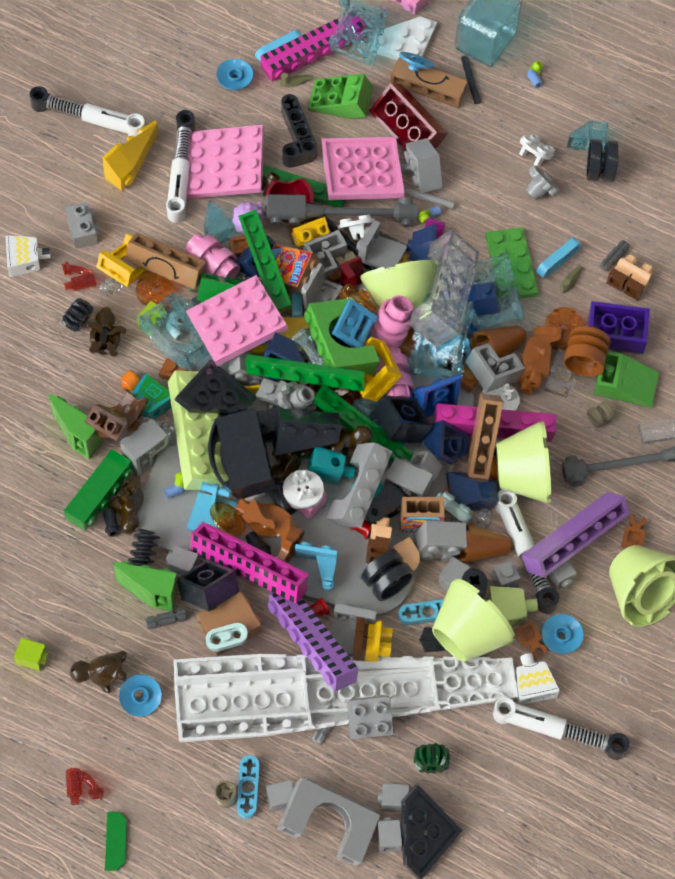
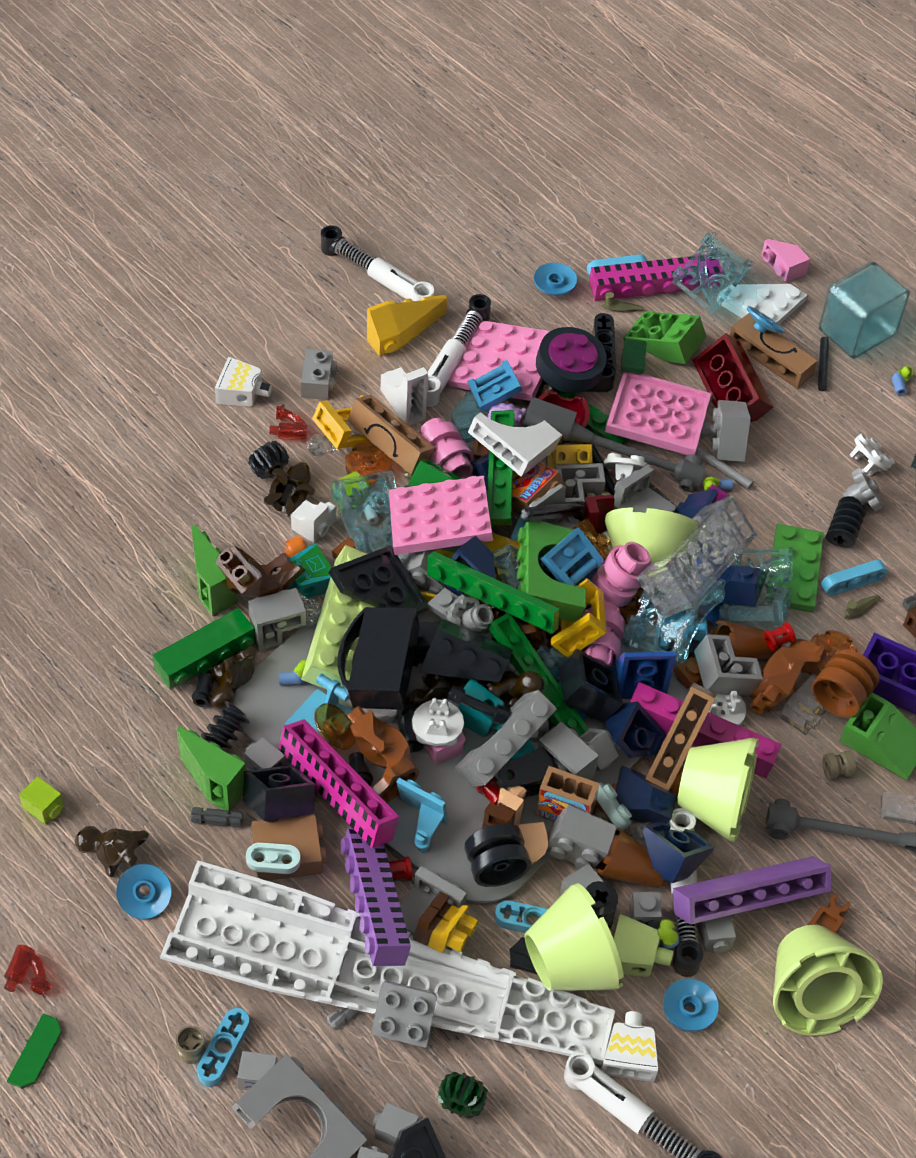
camera: 20 degrees right, 10 degrees down
dark orange plate [513,620,547,660] -> none
none -> white brick [291,500,336,543]
none -> white arch [380,367,428,426]
none -> black bar [447,686,510,725]
none -> dark azure plate [467,360,523,412]
none -> white arch [468,412,562,477]
none -> black axle [520,502,584,522]
none -> wheel [536,327,607,393]
none -> dark green slope [621,339,647,374]
none -> dark blue slope [643,821,715,884]
none -> lime arm [658,920,680,950]
none -> red bush [763,621,796,652]
none -> black piece [825,496,866,548]

